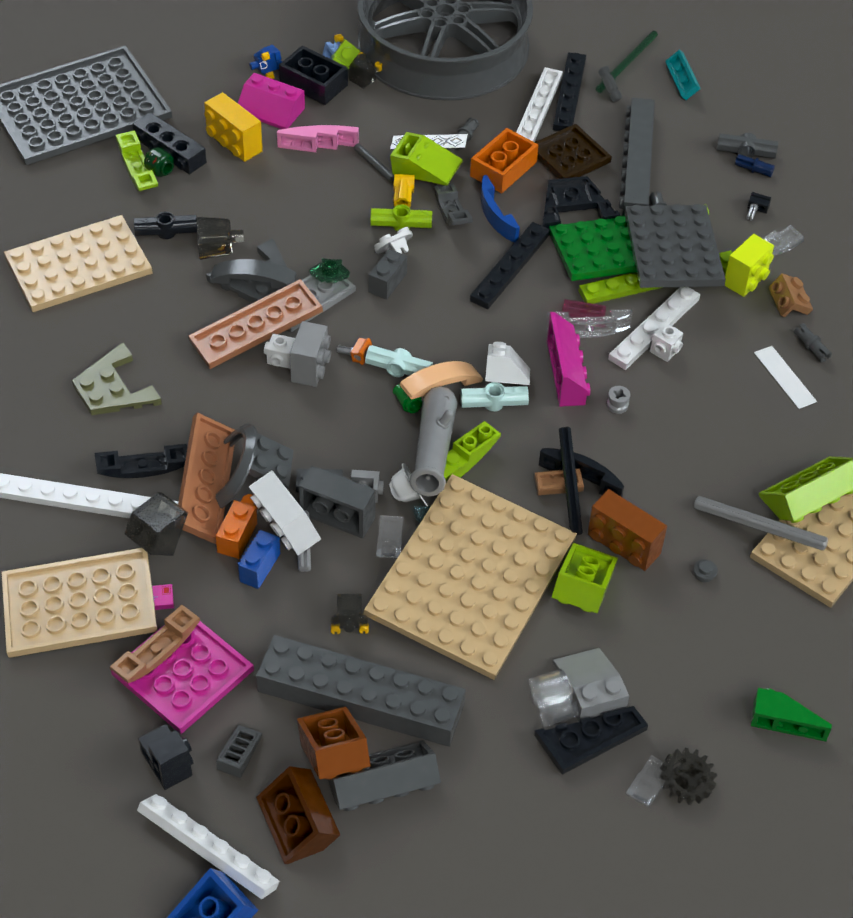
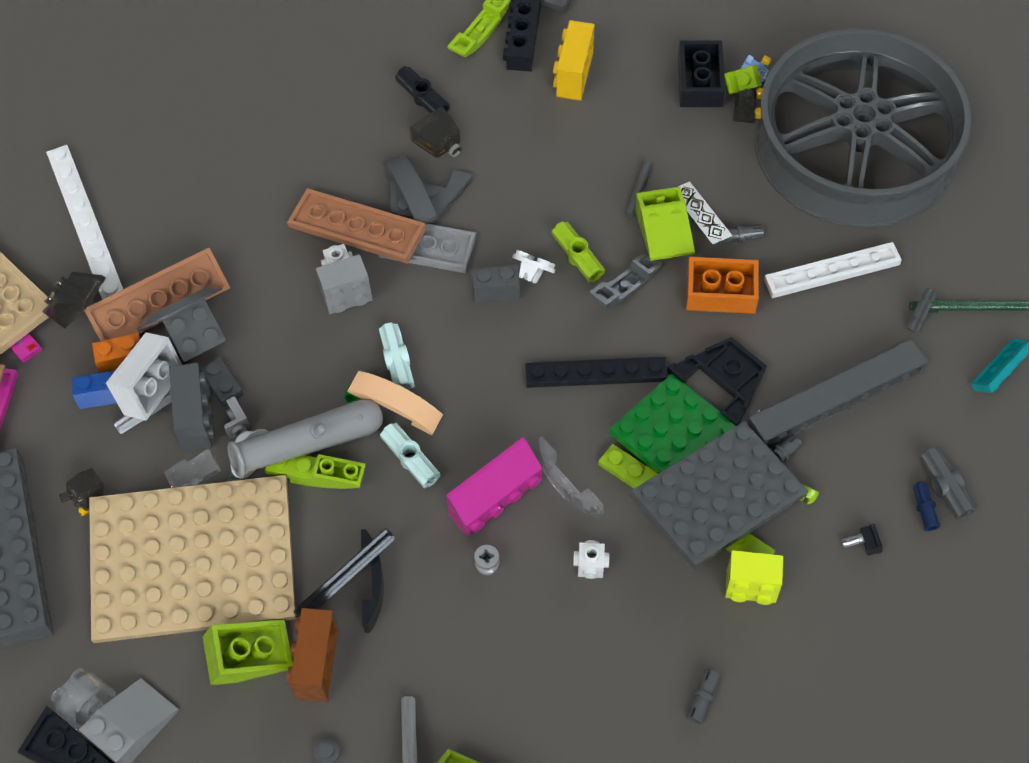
camera: 60 degrees right, 10 degrees up
tan plate [4,215,153,312] -> none
wing [72,342,162,415] -> none
black slope [94,444,187,478] -> none
dark green head [144,147,174,177] -> none
dark pink slope [238,73,305,129] -> none
blue piece [249,45,282,79] -> none
bright pink slope [277,125,359,153] -> none
clear green animal [310,258,350,283] -> none
orange piece [337,338,372,365] -> none
yellow piece [393,174,415,208] -> none
blue slope [481,175,520,243] -> none
white slope [485,342,530,385] -> none
medium nougat plate [534,469,584,496] -> none
dark brown plate [535,124,612,179] -> none
black plate [553,52,586,131] -> none
clear pink tile [561,299,606,326] -> none
white plate [608,287,700,370] -> none
white sticker [754,346,817,409] -> none
clear slope [763,224,804,255] -> none
medium nougat bracket [769,273,813,317] -> none

